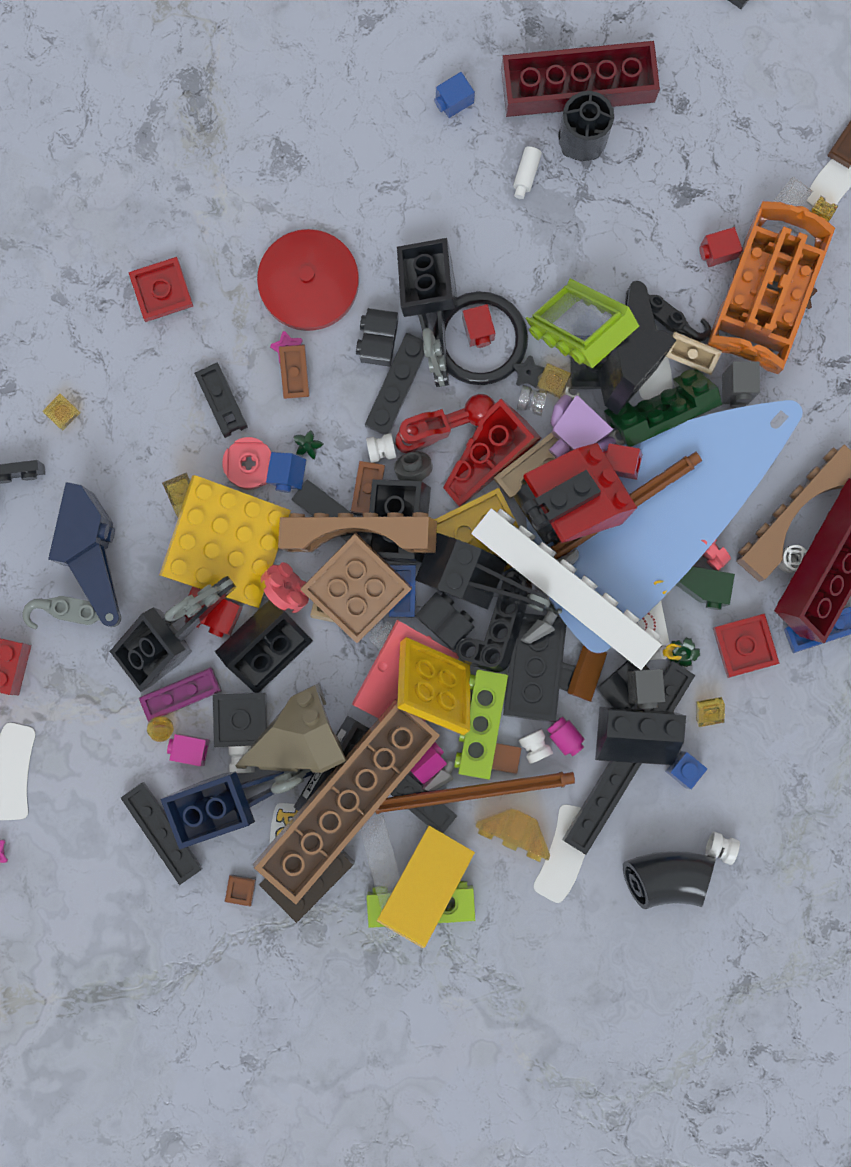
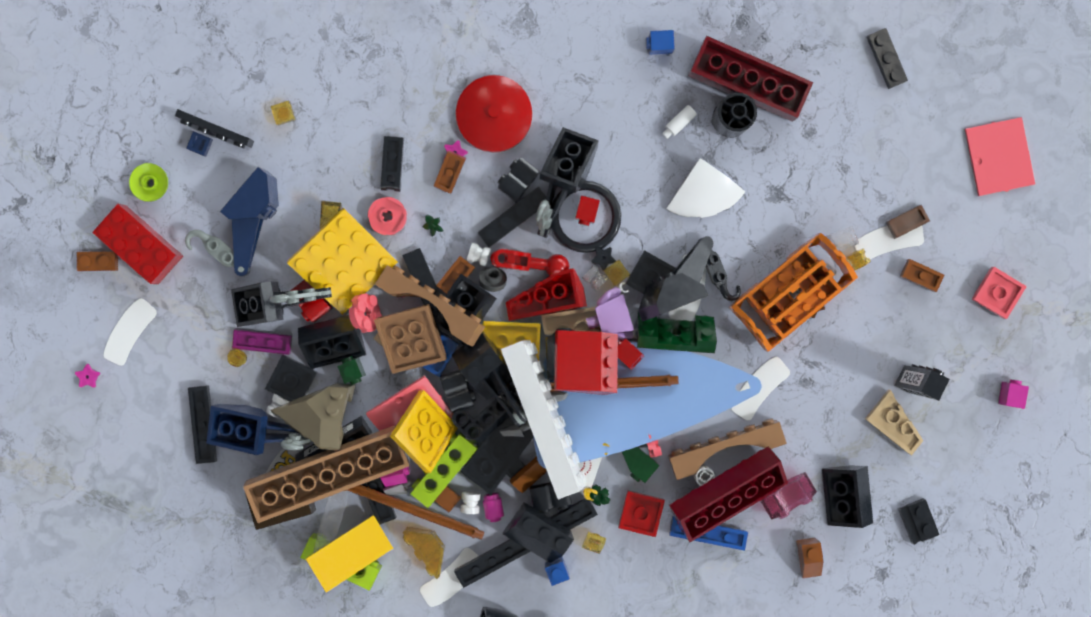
camera: 30 degrees right, 5 degrees up
red plate [128,257,194,322] -> none
dark pink brick [167,734,210,766] -> none
dark orange tile [225,875,256,907] -> none
blue brick [266,452,306,493] -> none
black plate [521,470,601,530] -> none
lime window [525,278,639,368] -> none
dark grey brick [627,669,665,709] -> none
tan slope [666,331,722,375] -> none
red brick [699,227,743,268] -> none
dark grey brick [722,361,760,408] -> none
none -> dark green brick [337,356,366,385]
none -> white brick [666,158,745,218]
none -> white sticker [732,357,790,420]

